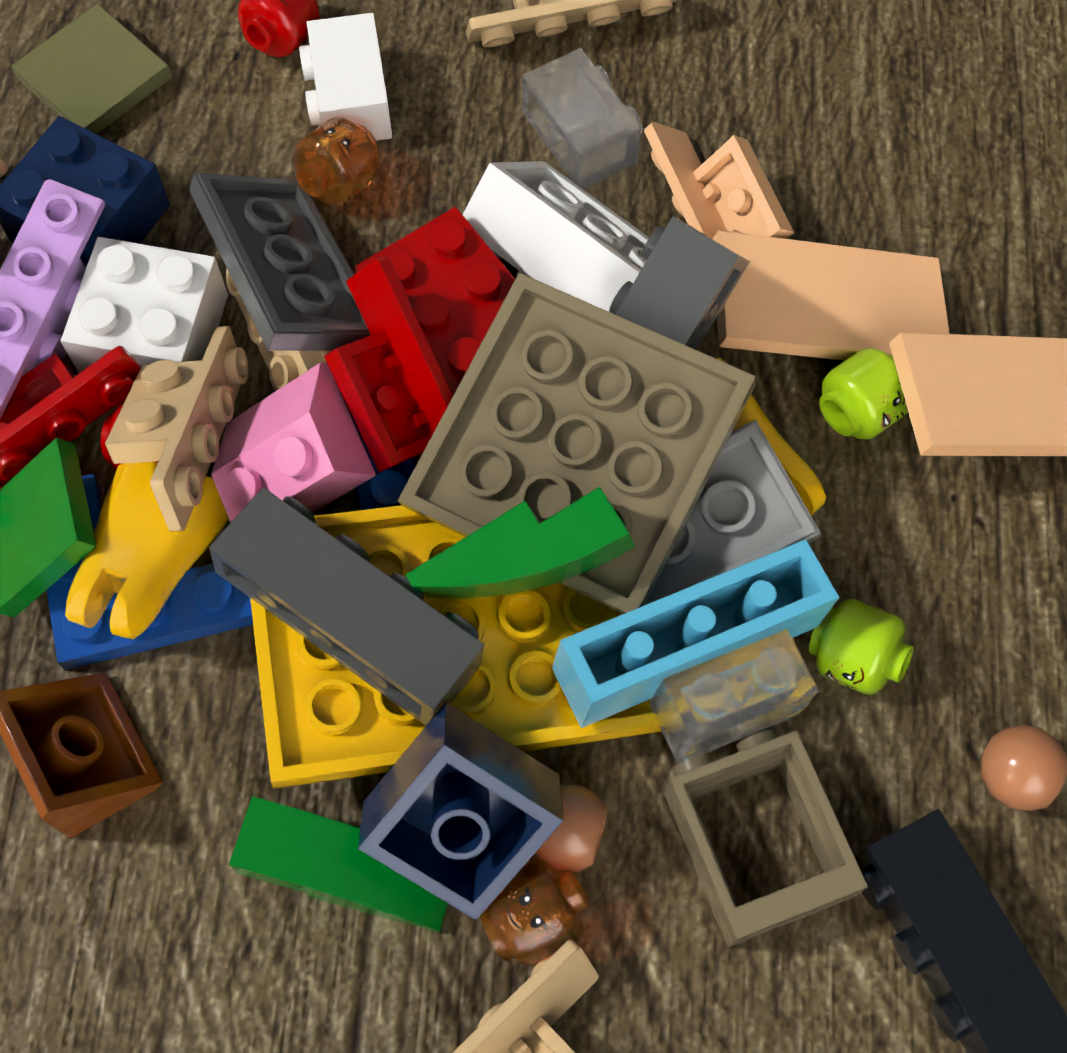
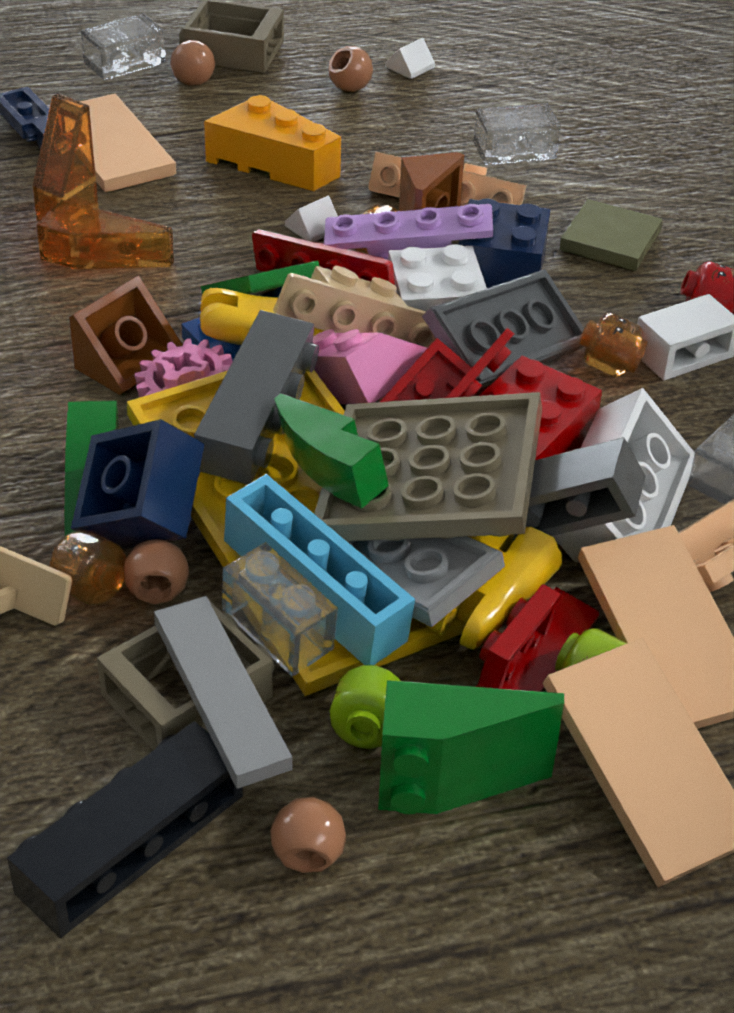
camera: 70 degrees right, 25 degrees down
none -> bright pink gear [135,339,233,398]
none -> light grey tile [154,596,293,789]
none -> green slope [378,680,564,814]
none -> red bracket [475,584,599,692]

